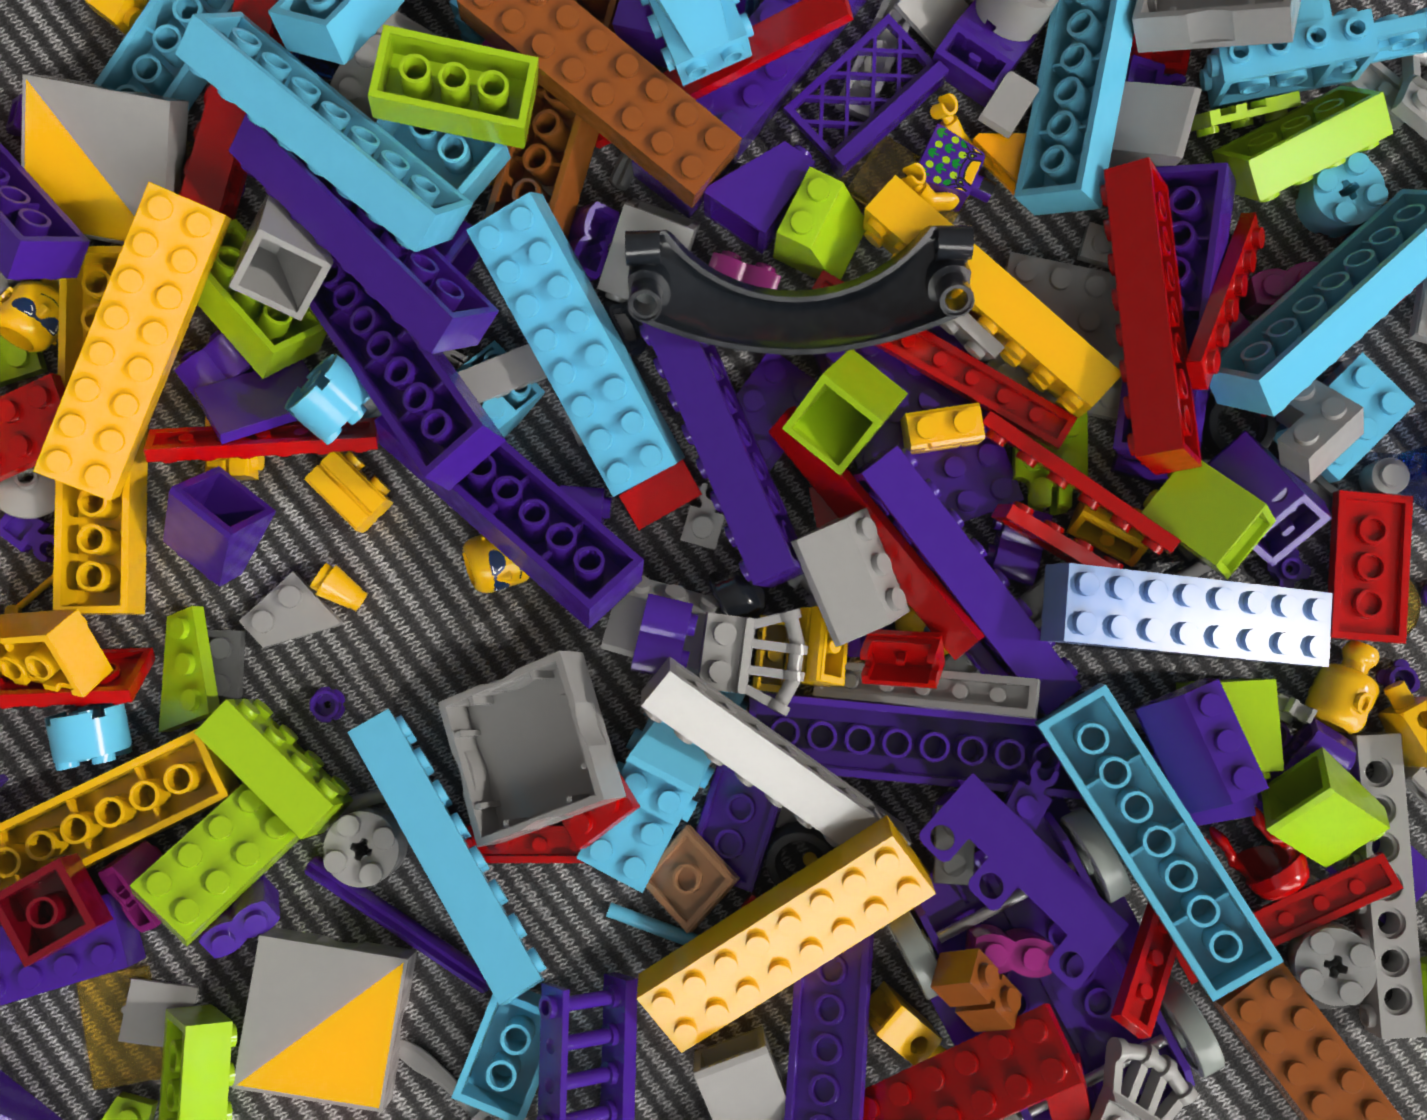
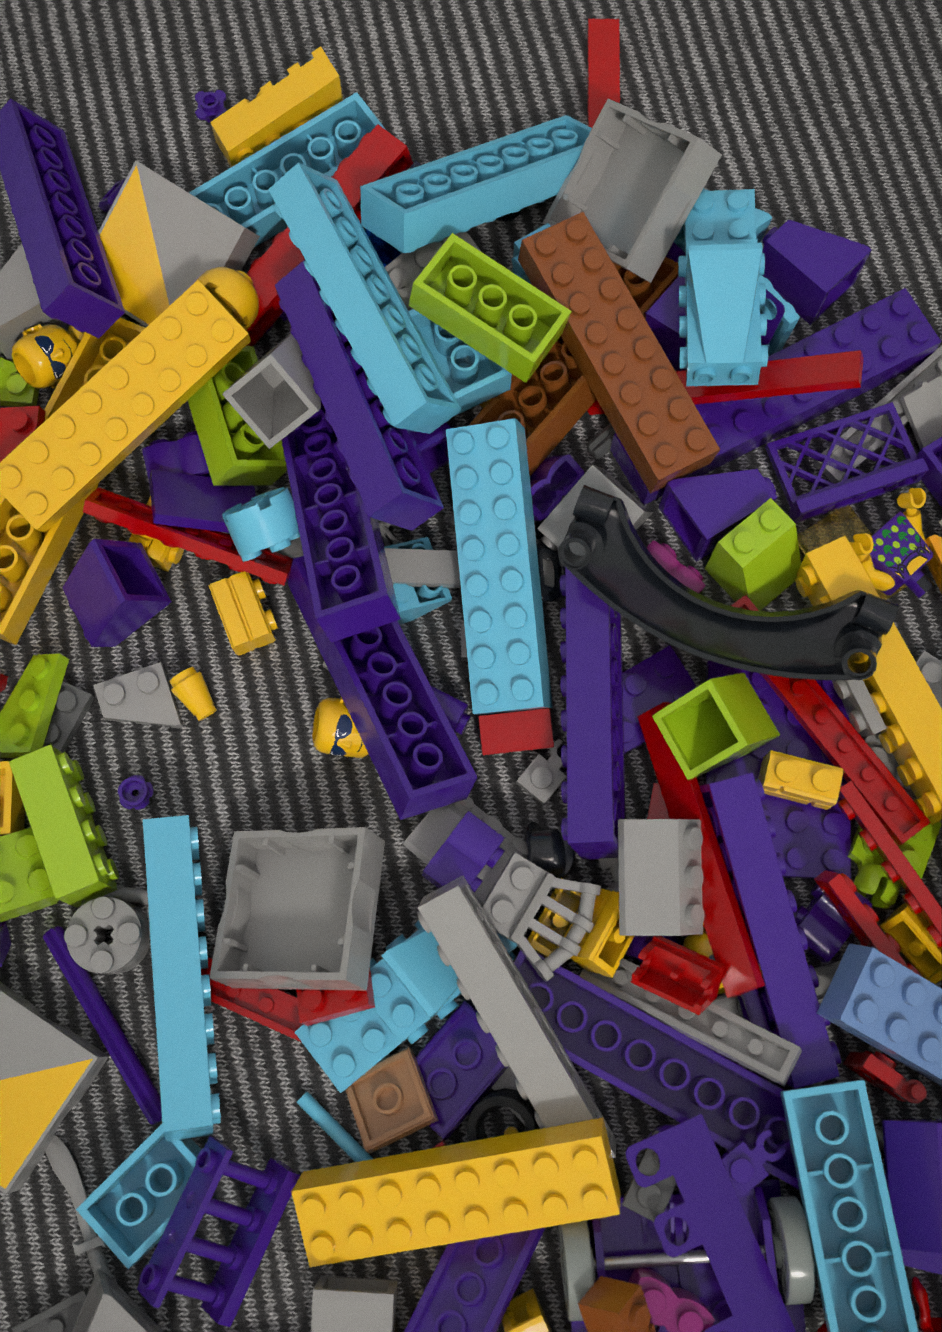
camera: 25 degrees right, 10 degrees down
none -> yellow cylinder [194,267,259,331]
none -> red plate [843,1050,927,1104]

